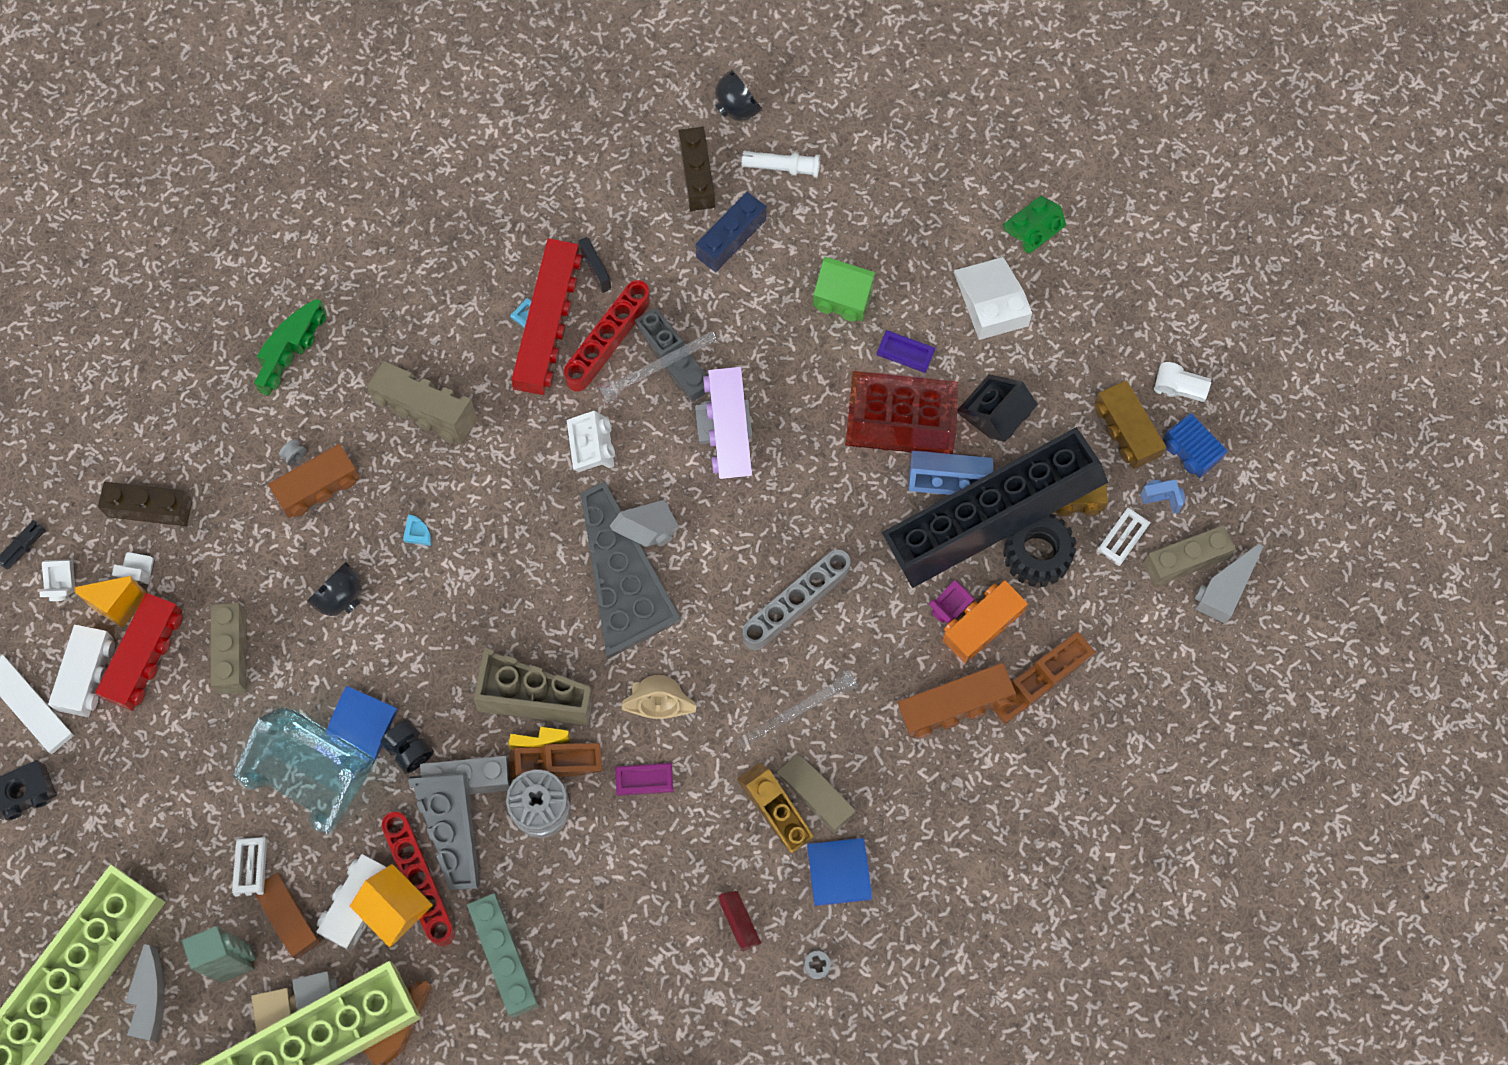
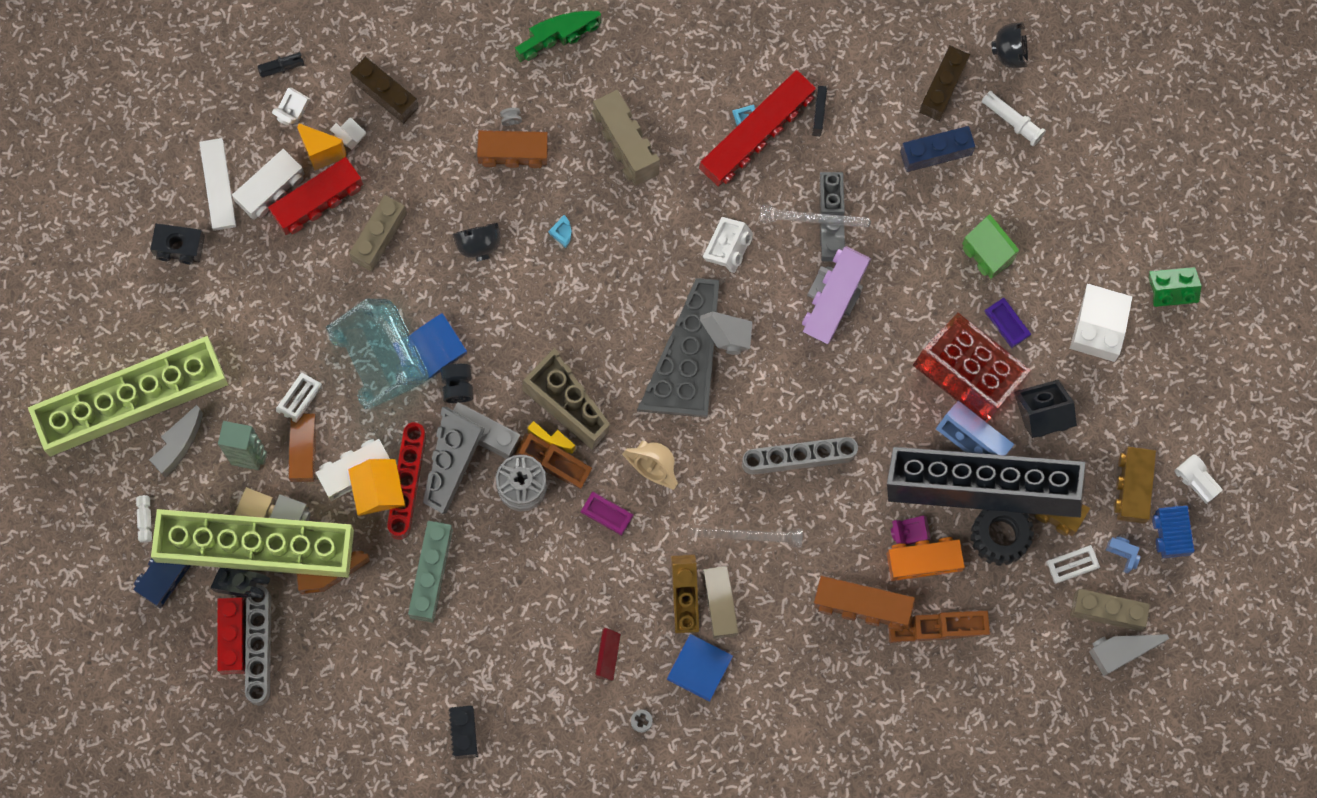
camera: 30 degrees right, 5 degrees up
red beam [564,280,650,391] -> none

